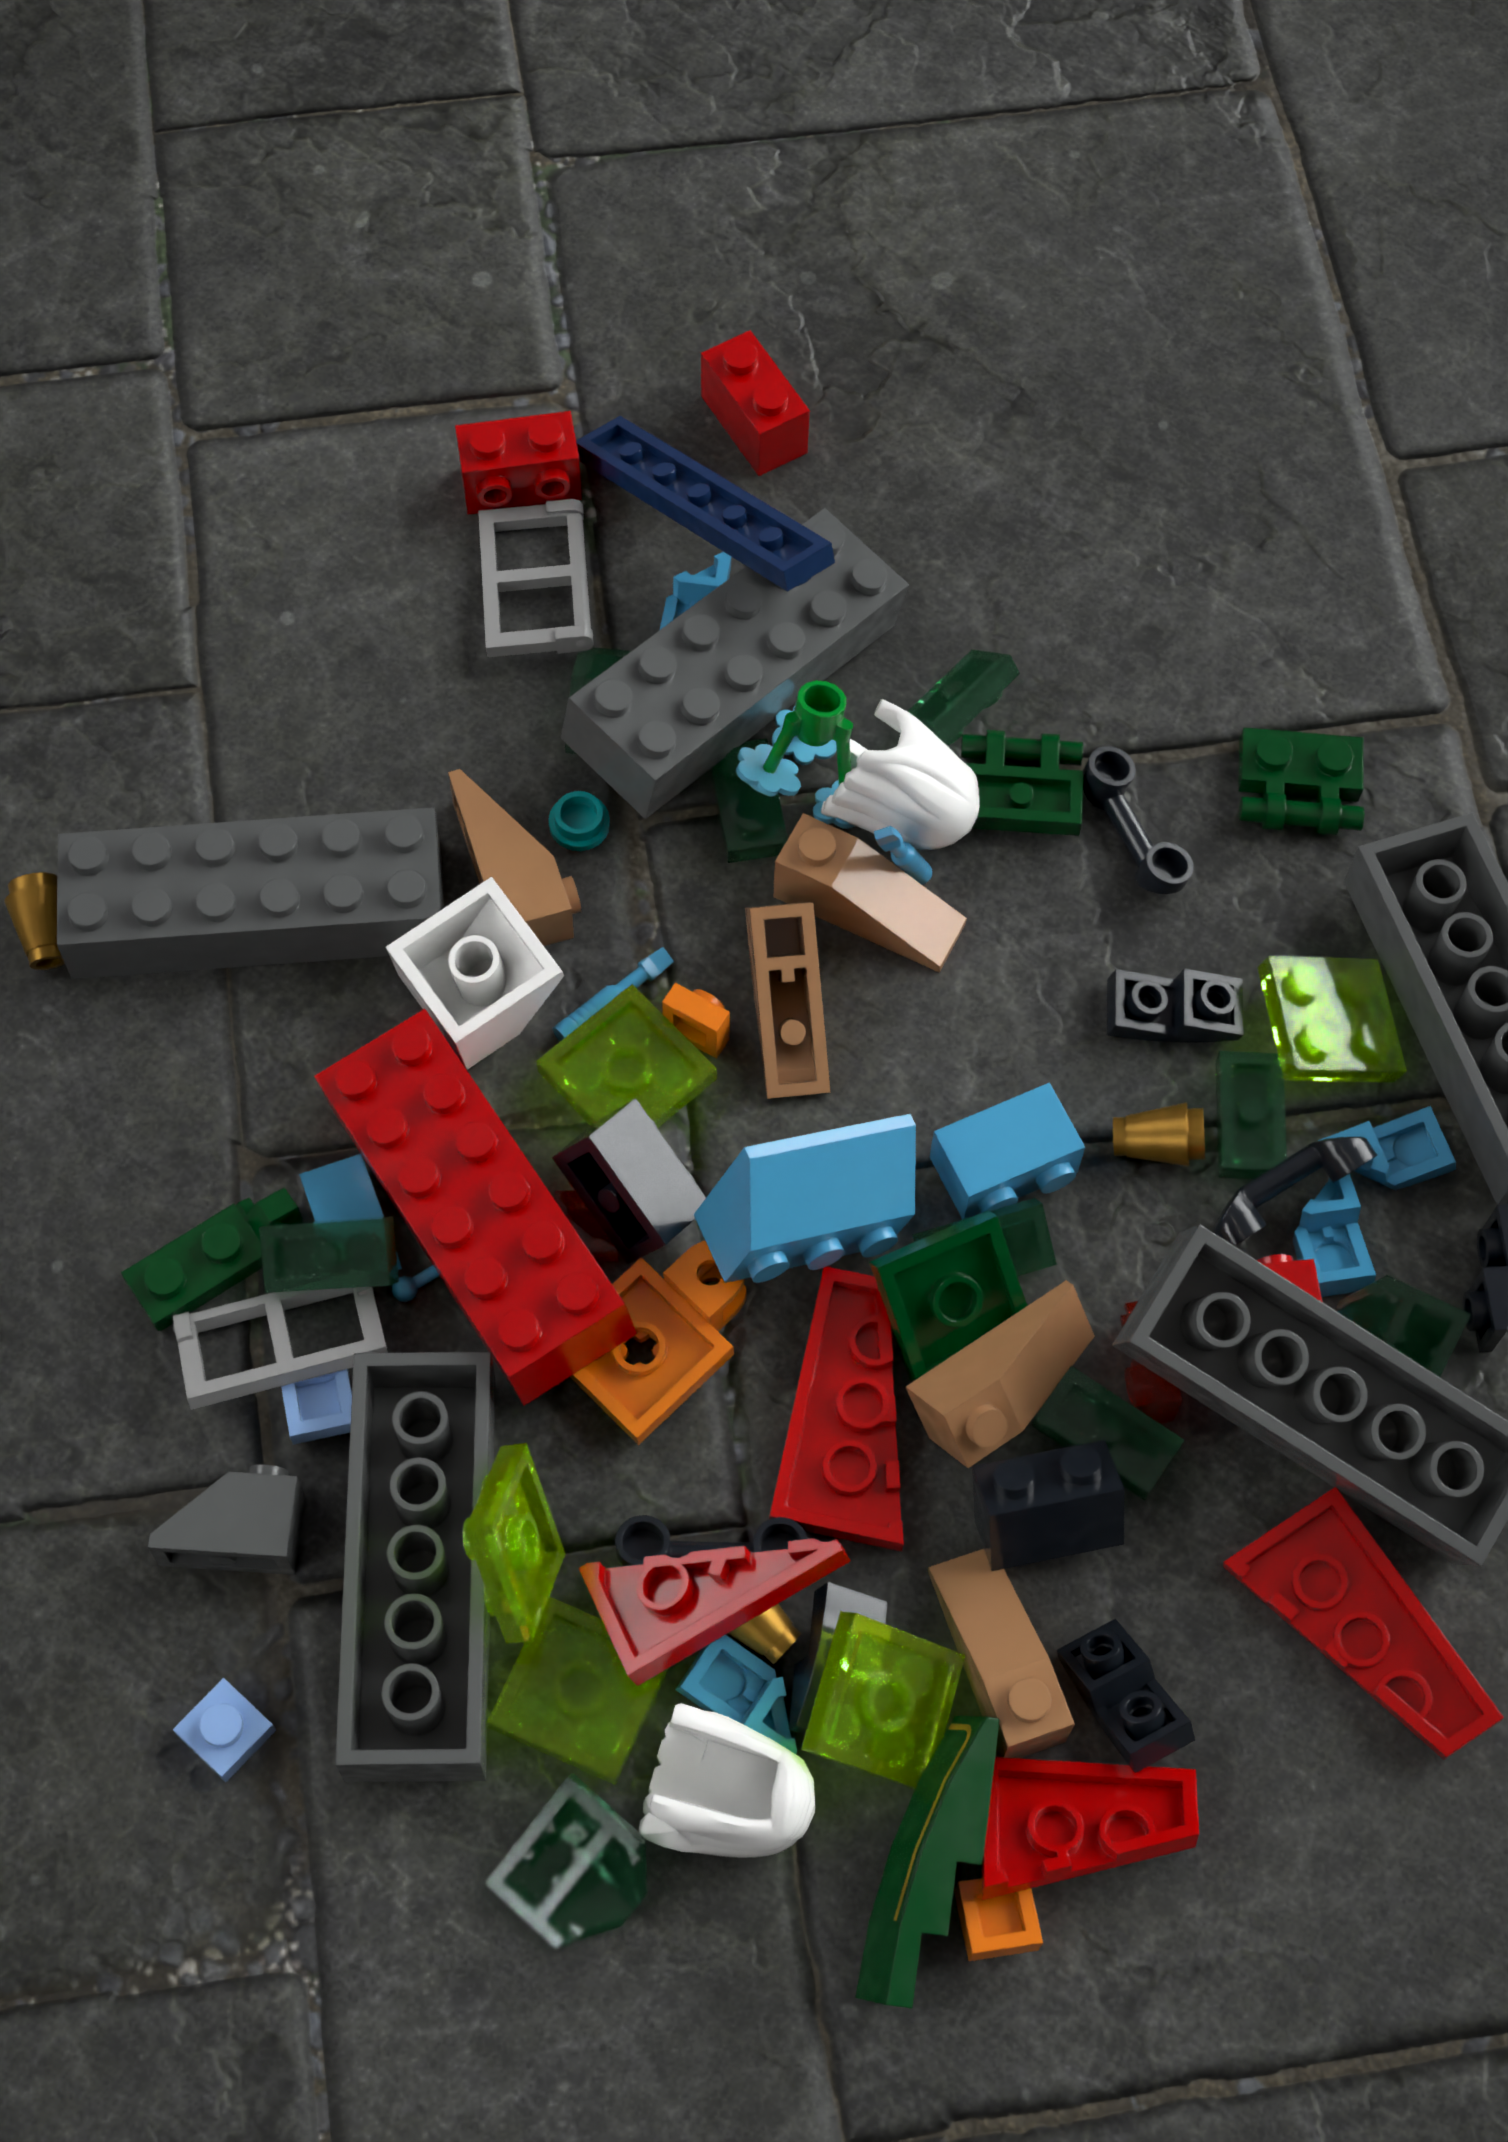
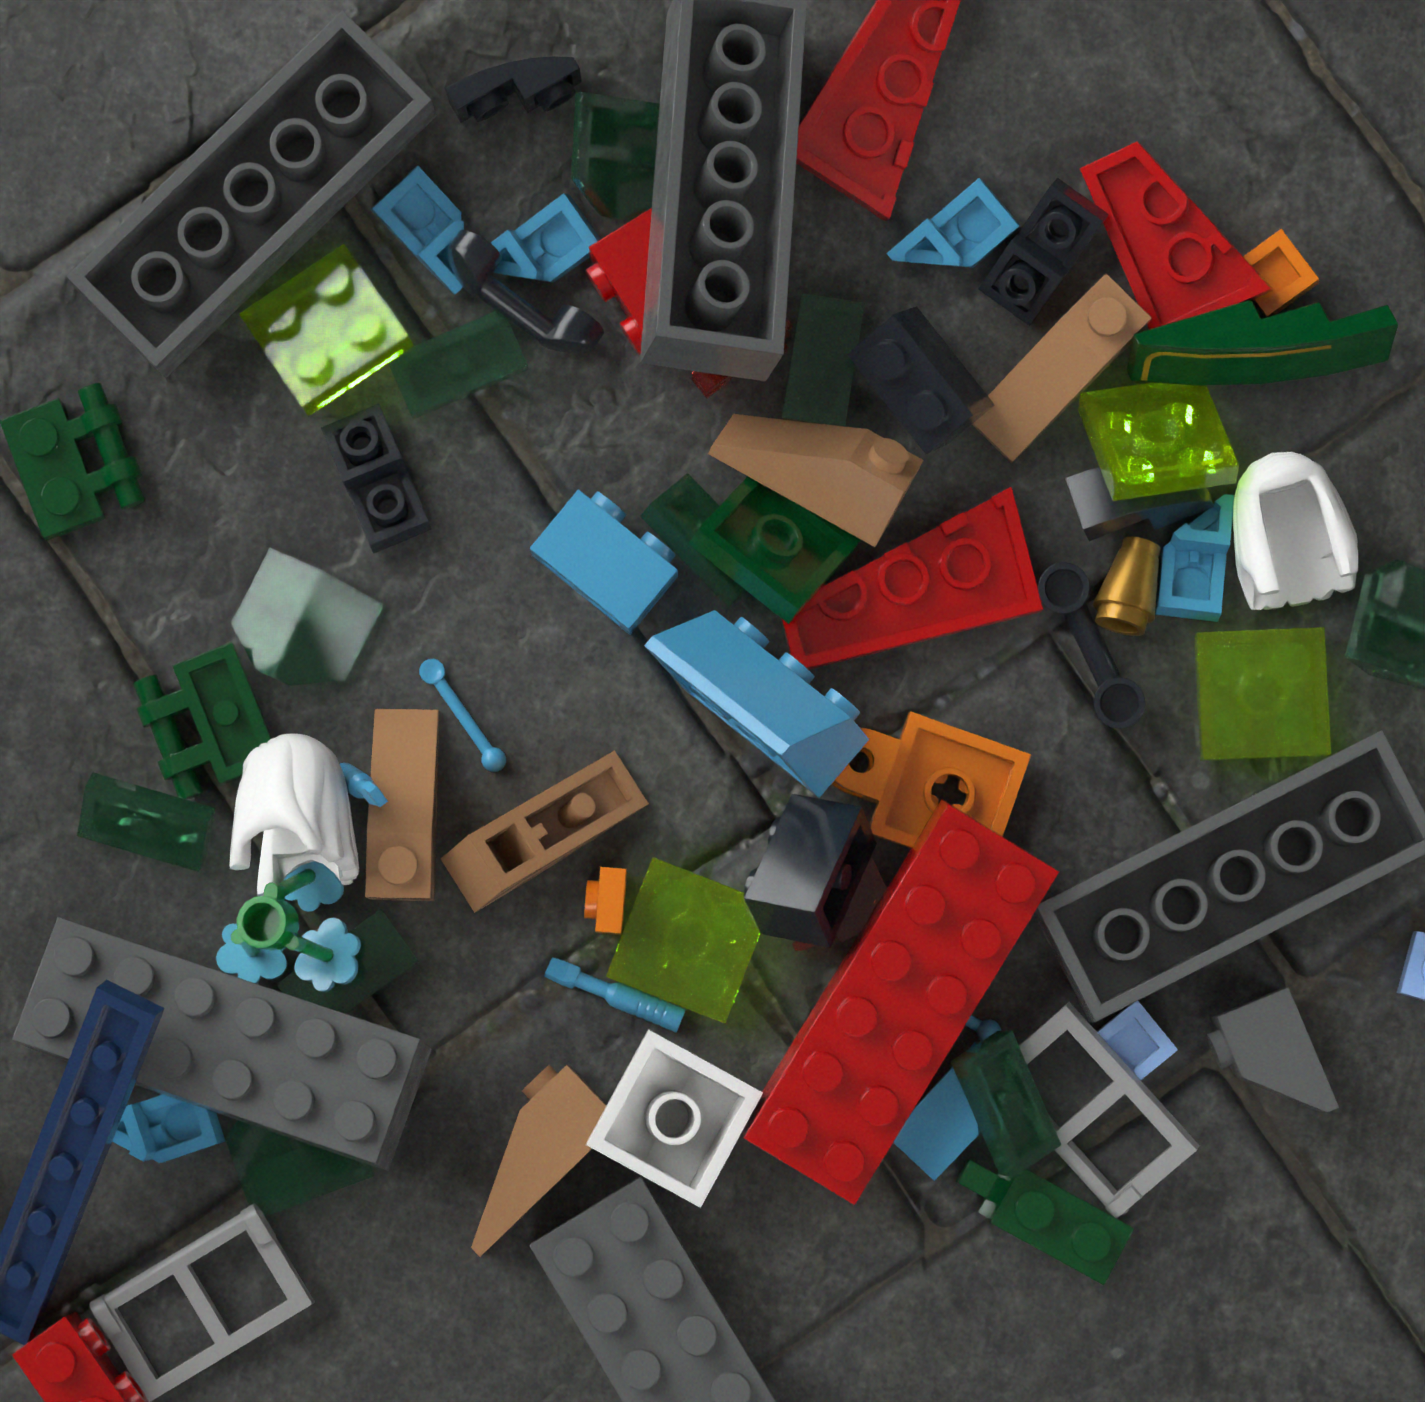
camera: 115 degrees left, 20 degrees up
clear neon green plate [463,1443,565,1644] -> none
teal plate [549,791,610,851] -> none
wing [578,1538,850,1686] -> none
black bar [1083,746,1194,894] -> none
pearl gold cone [1113,1102,1205,1166] -> none
none -> clear green slope [231,548,384,686]
none -> dark azure hinge [419,659,506,772]
none -> dark azure slope [887,178,1022,268]

